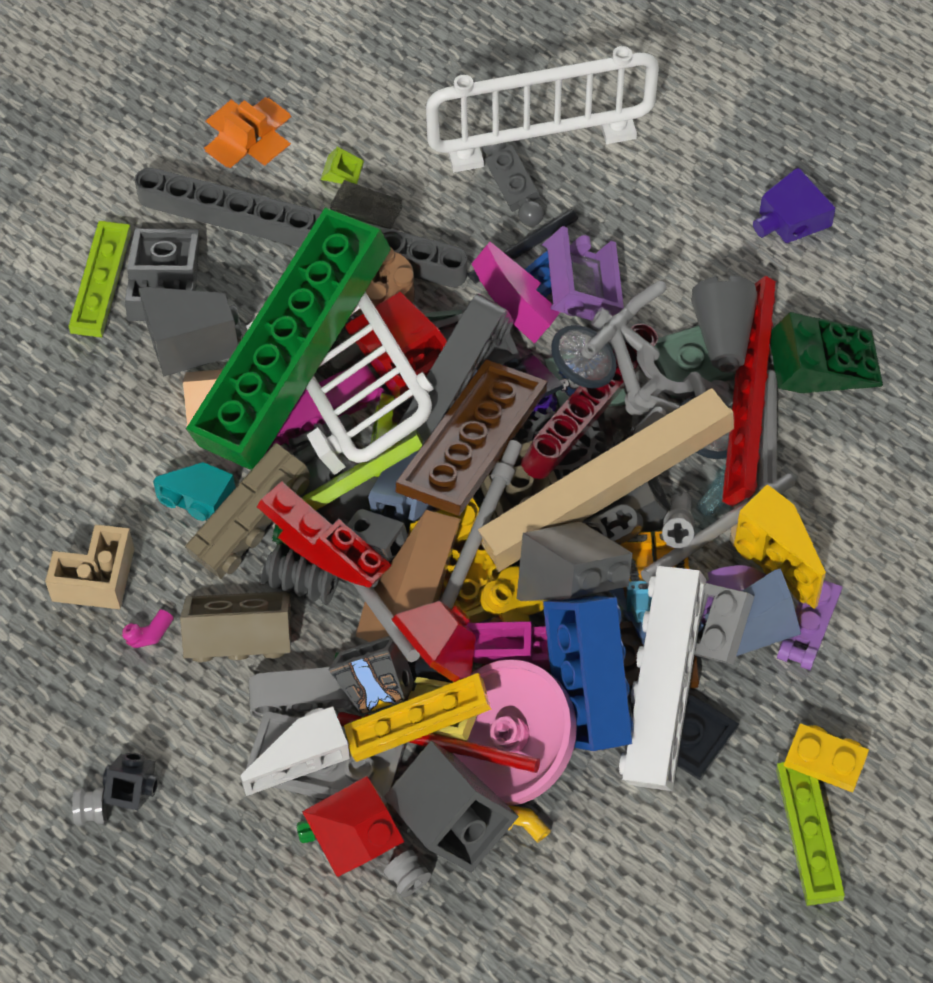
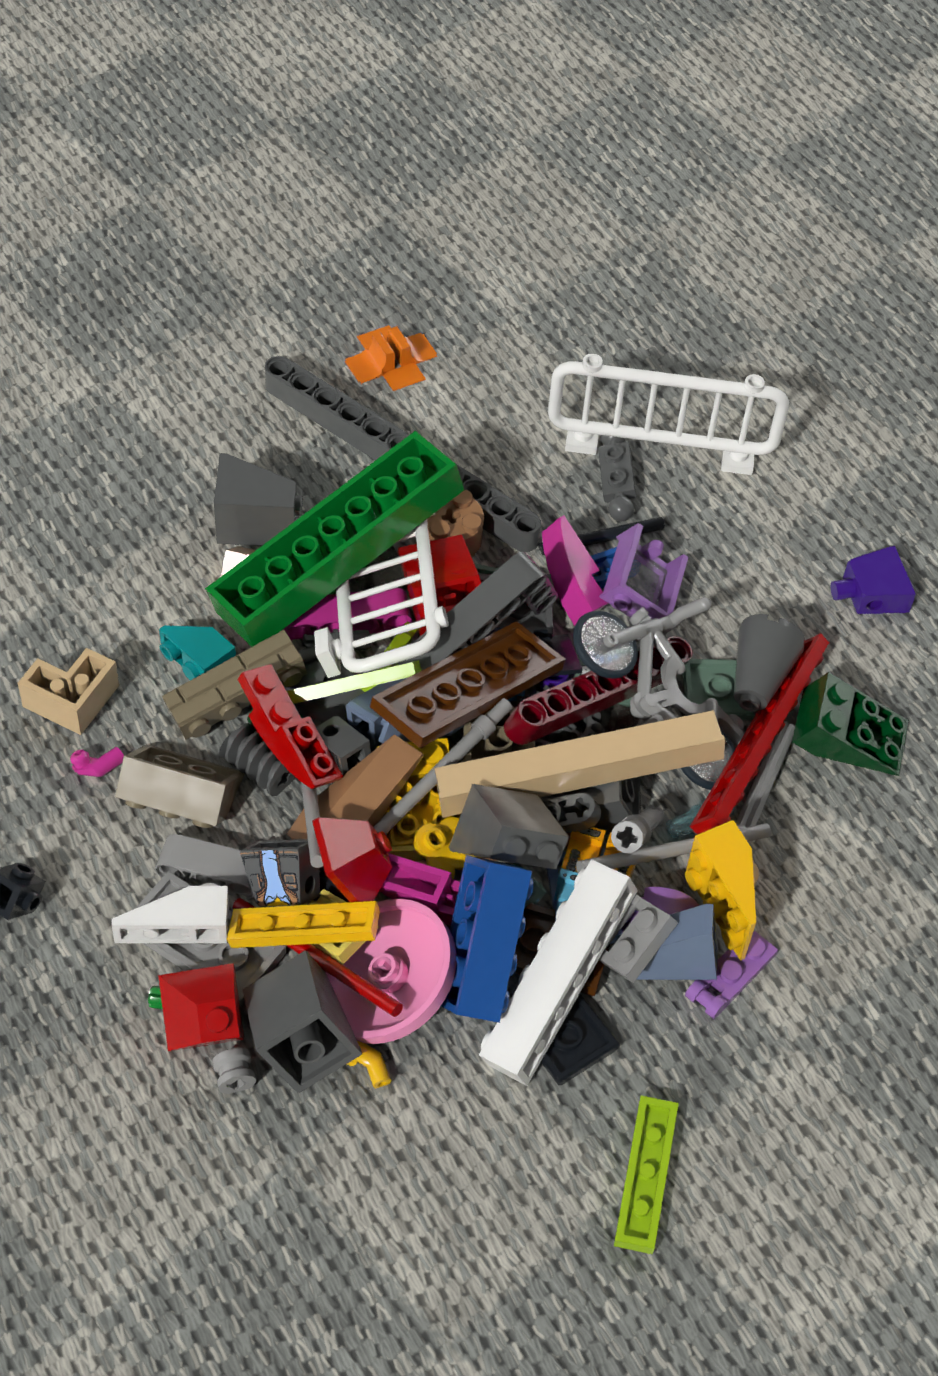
camera: 15 degrees right, 5 degrees down
lime plate [69,221,131,338] -> none
dark grey slope [125,228,199,321] -> none
lime slope [320,146,364,186] -> none
clear smoke plate [330,180,402,229] -> none
yellow bracket [784,723,869,793] -> none

